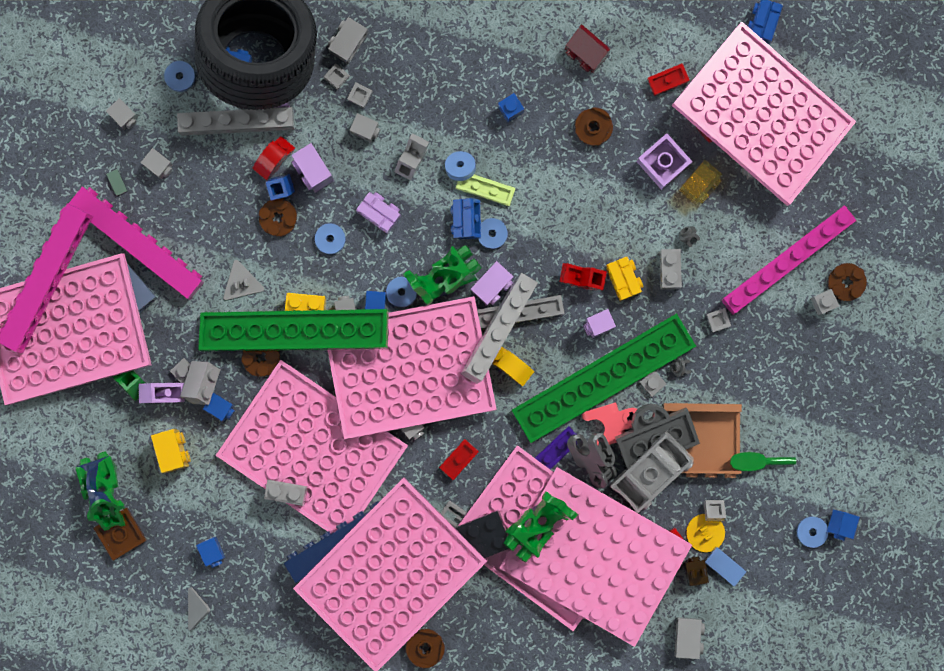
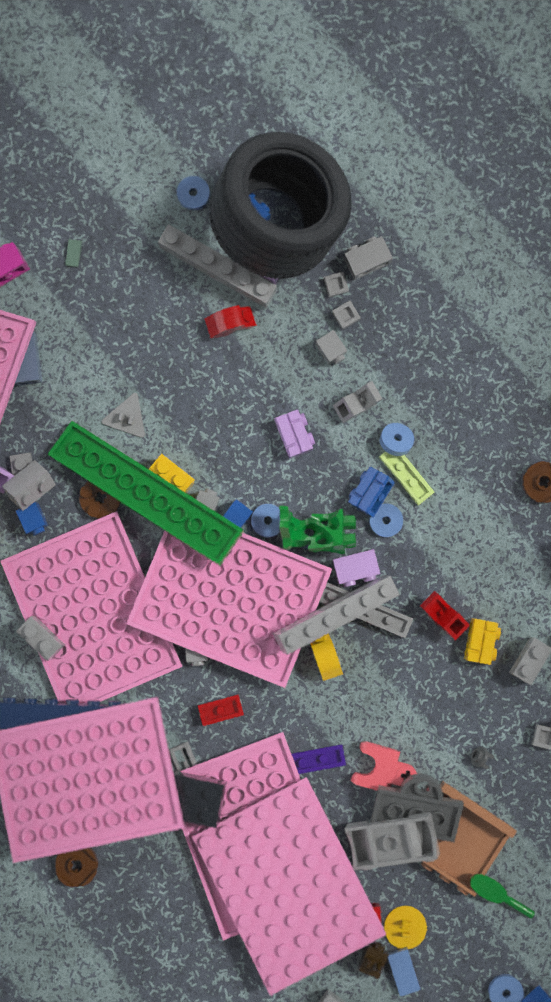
camera: 30 degrees right, 0 degrees up
dark pink brick [68,186,204,300] -> none
light grey brick [106,98,138,130] -> none
light grey brick [141,148,173,179] -> none
reddish brown plate [259,198,297,237] -> none
blue brick [266,174,295,200] -> none
lavender brick [291,143,334,193] -> none
medium blue piece [315,223,346,254] -> none
blue brick [498,93,524,122] -> none
green hips [503,491,578,562] -> none
green plate [511,313,696,443] -> none
dark grey piece [567,433,617,488] -> none
lavender brick [583,309,616,339] -> none
light grey plate [639,371,666,397] -> none
light grey plate [703,500,726,521] -> none

